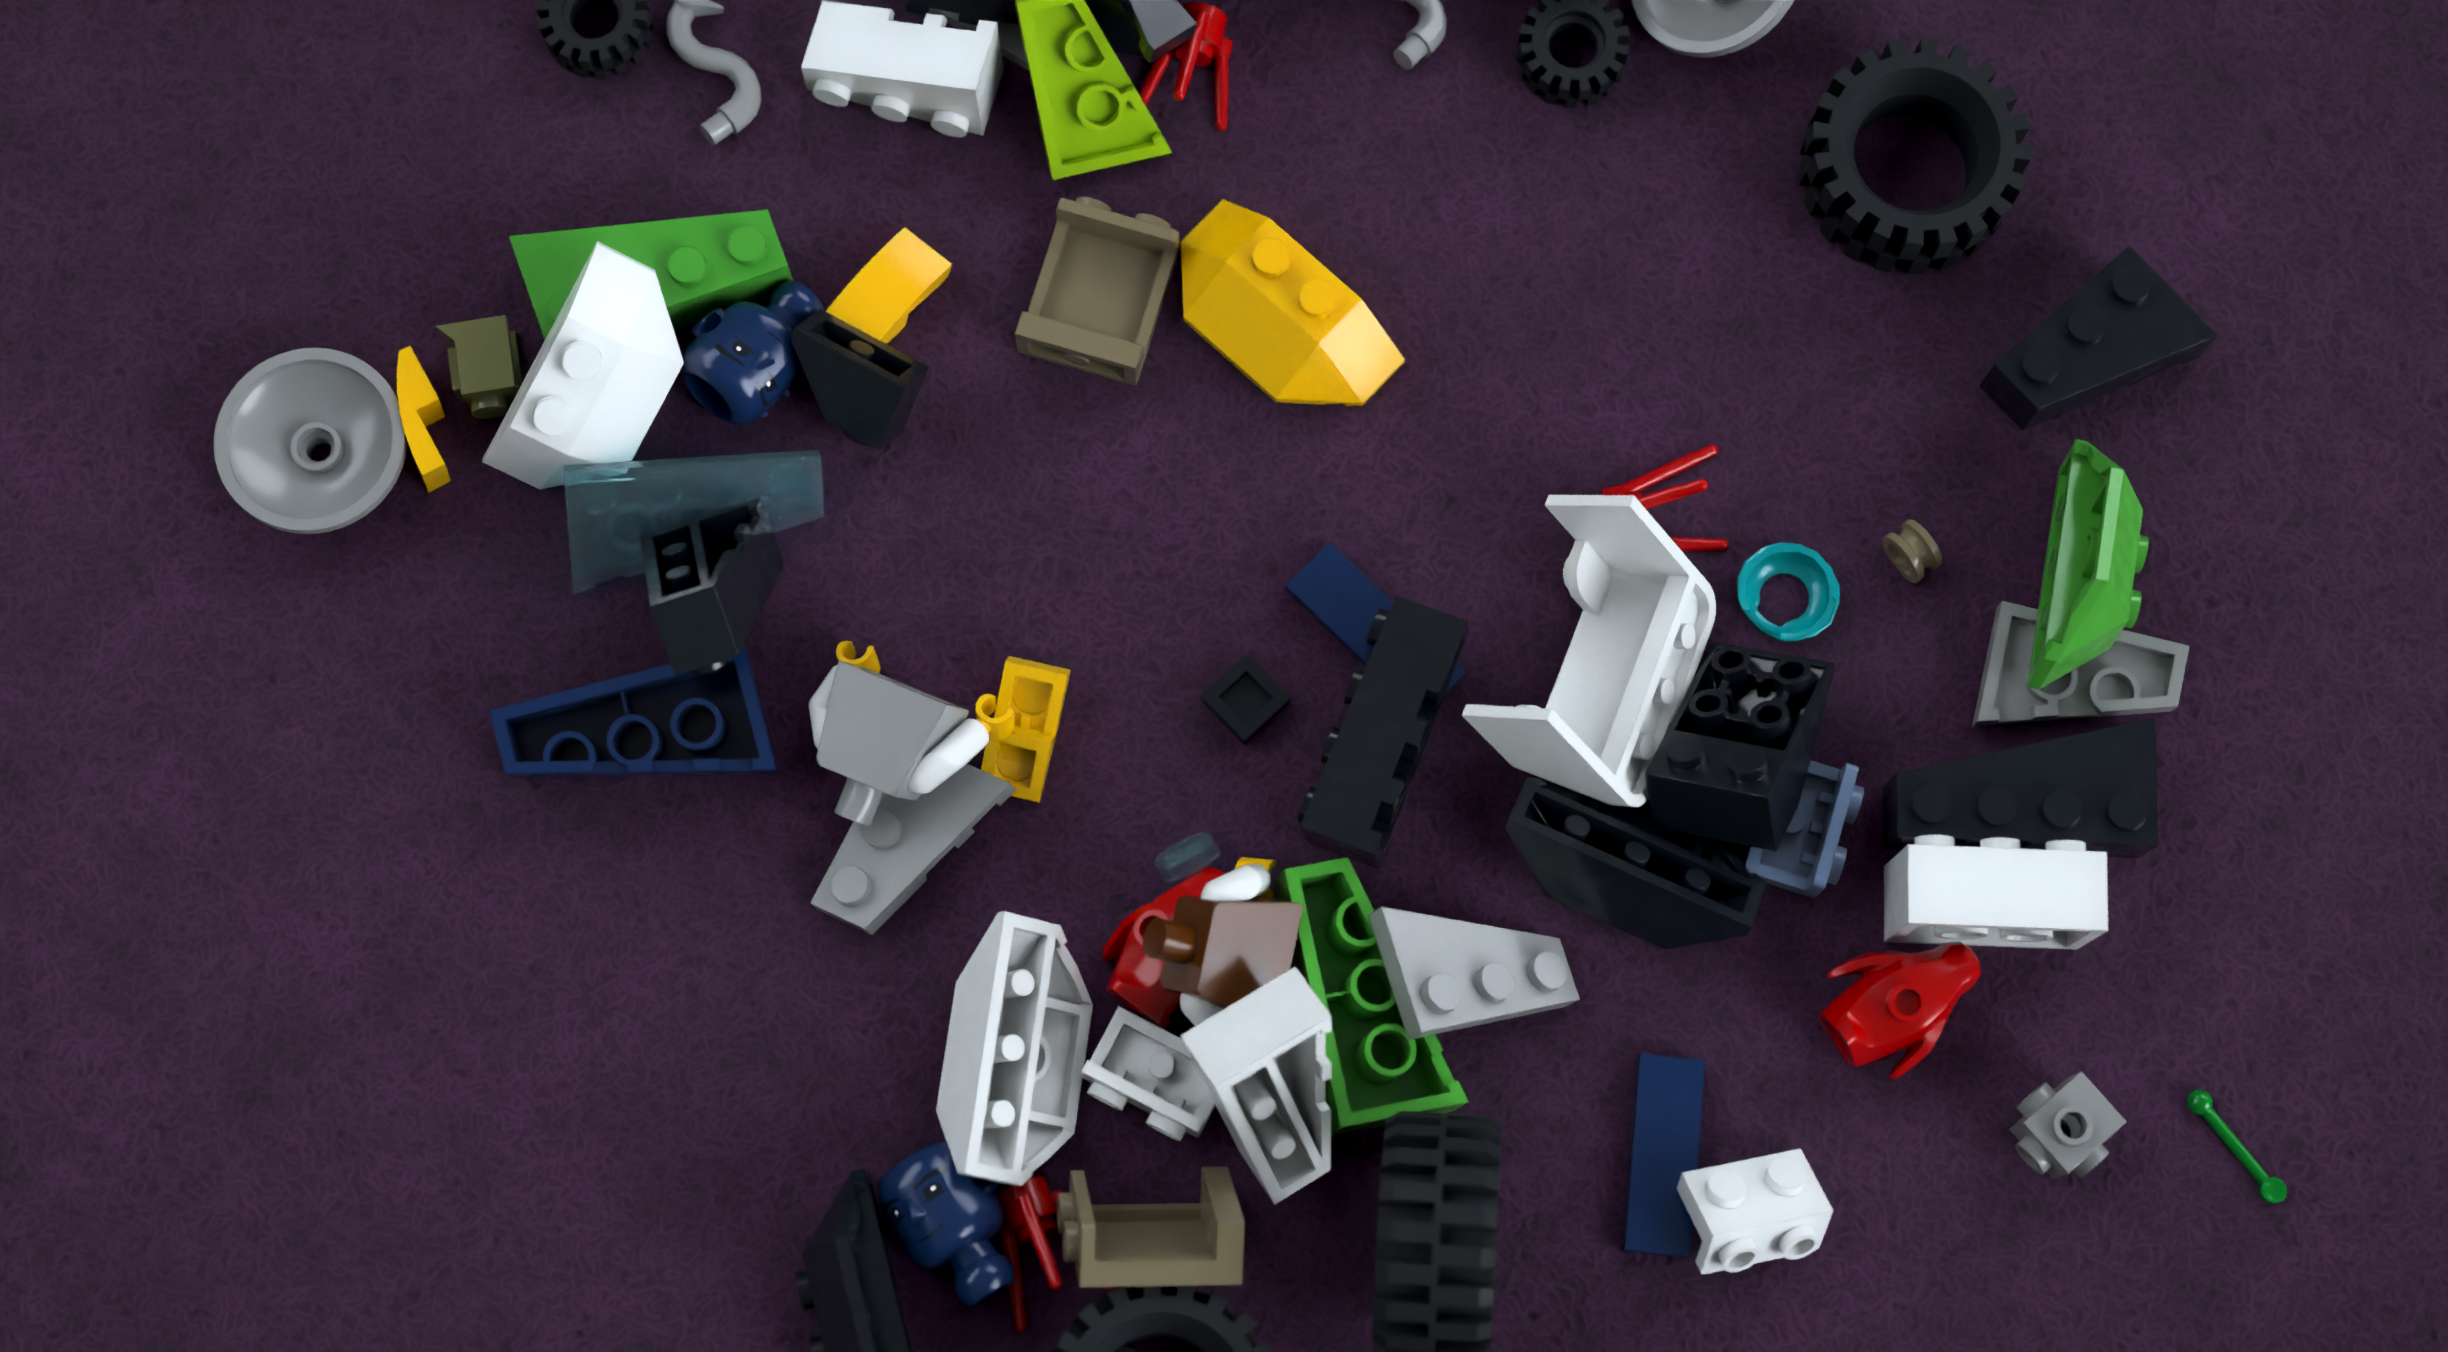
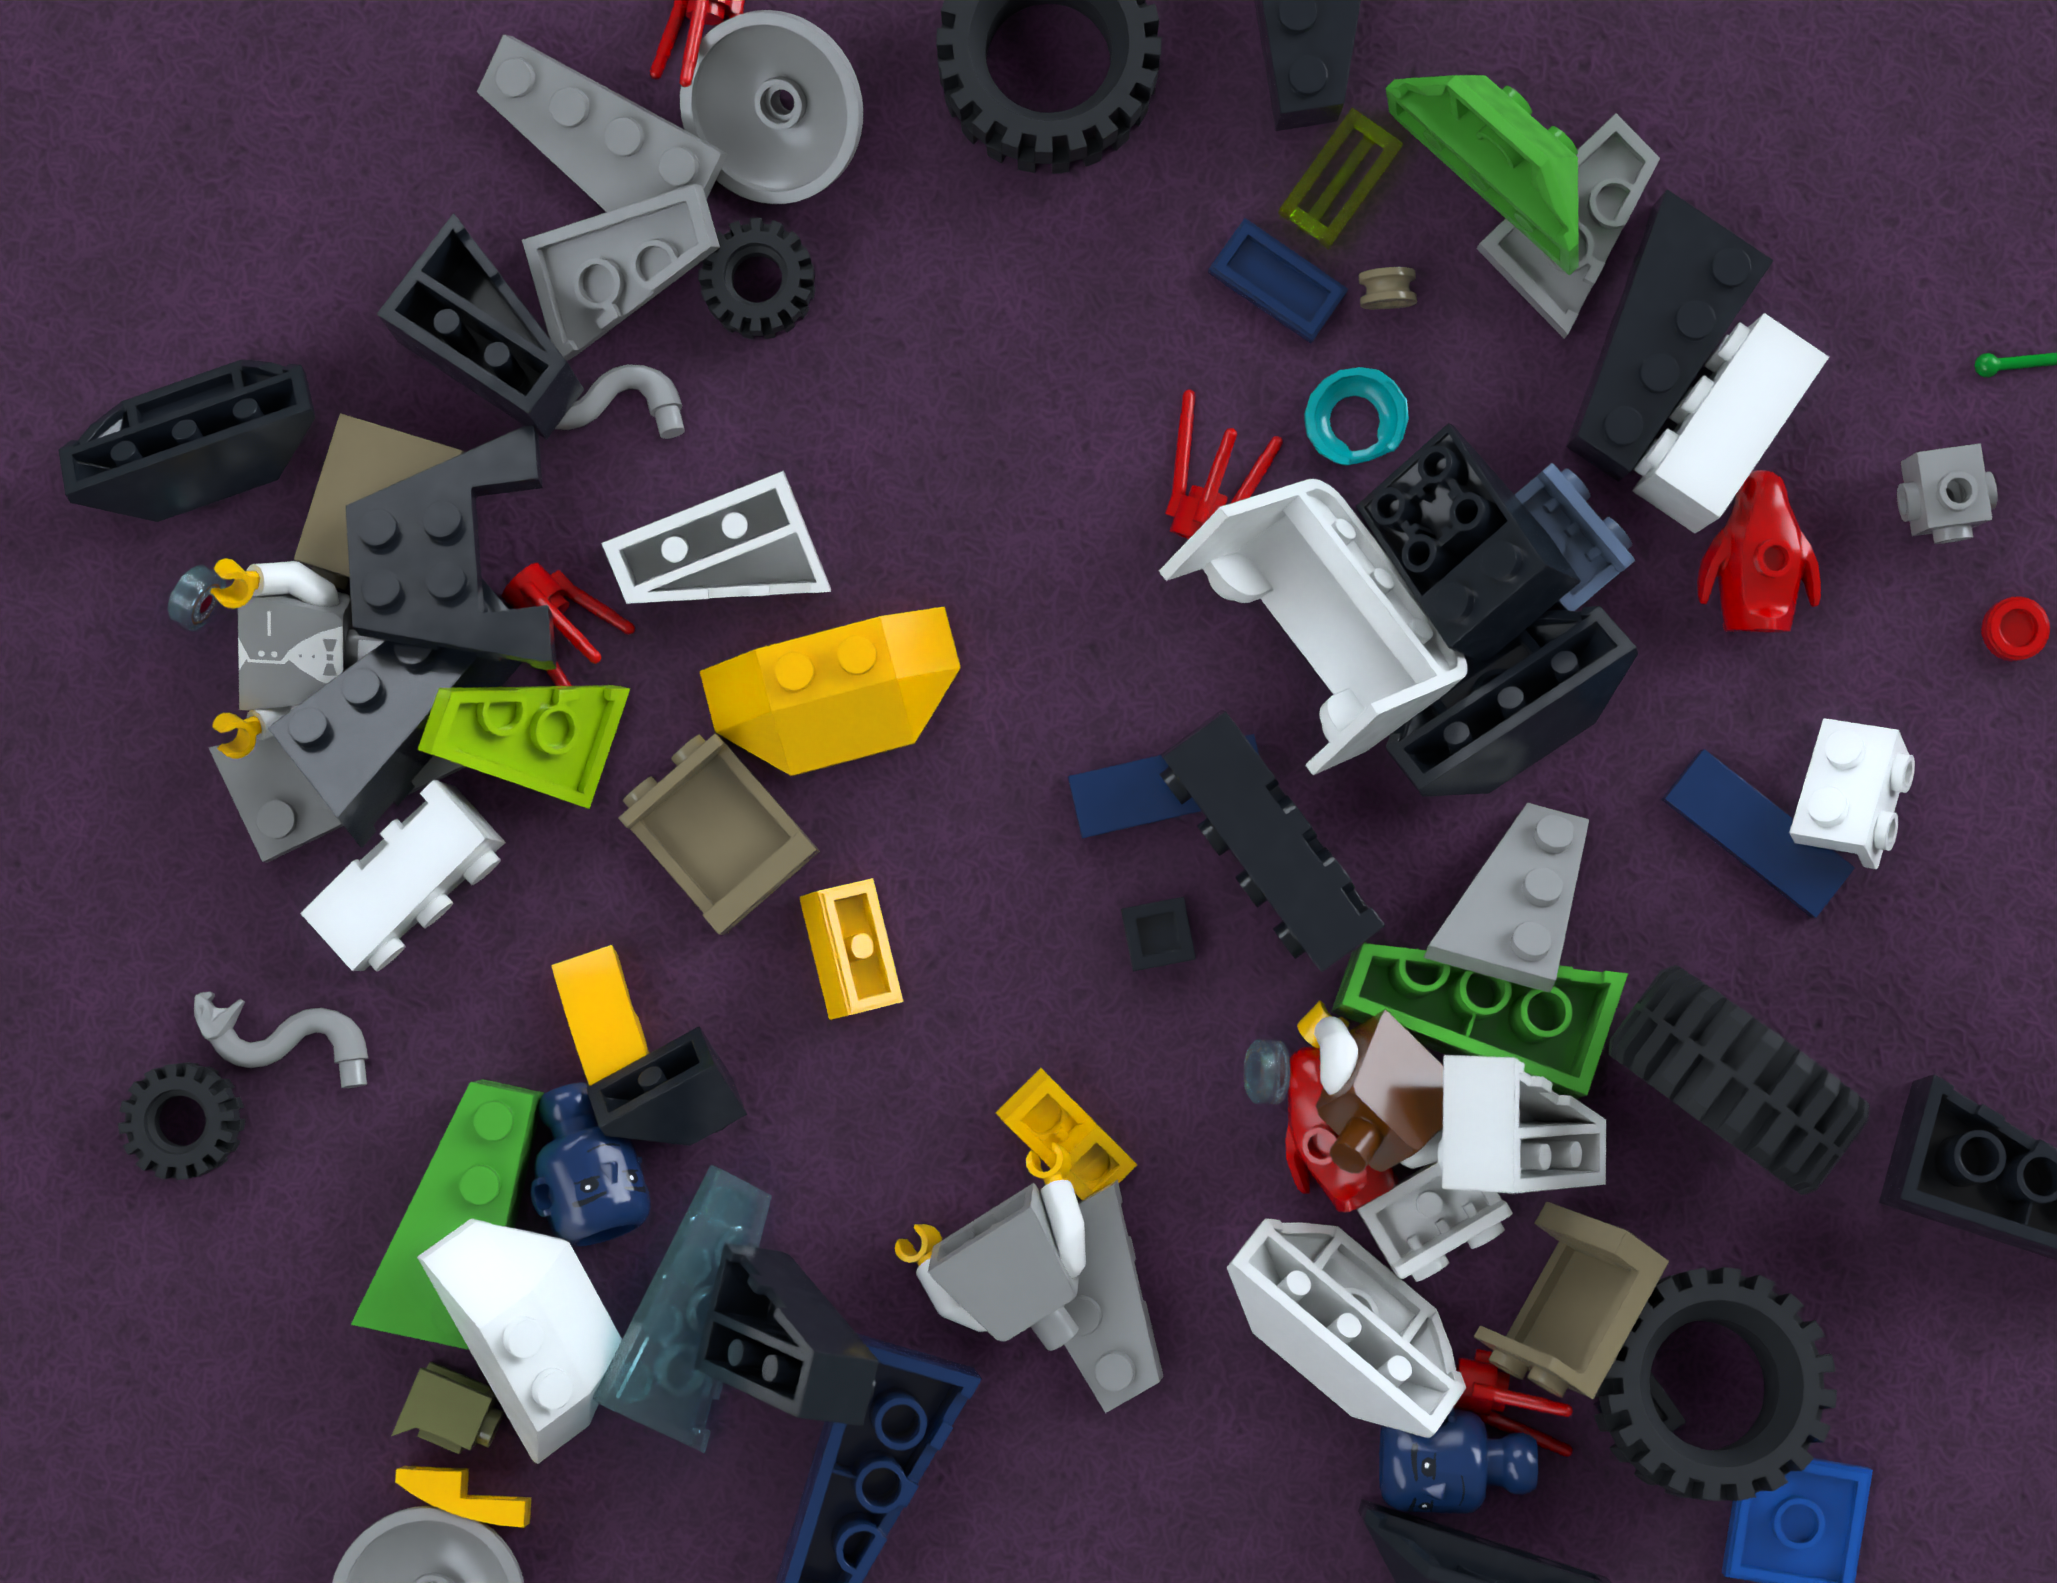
camera: 55 degrees left, 10 degrees up
none -> white wedge [602,471,831,604]
none -> yellow slope [799,878,903,1020]
none -> dark blue tile [1208,218,1348,343]
none -> clear neon green tile [1278,107,1404,249]
none -> red tile [1982,596,2050,661]

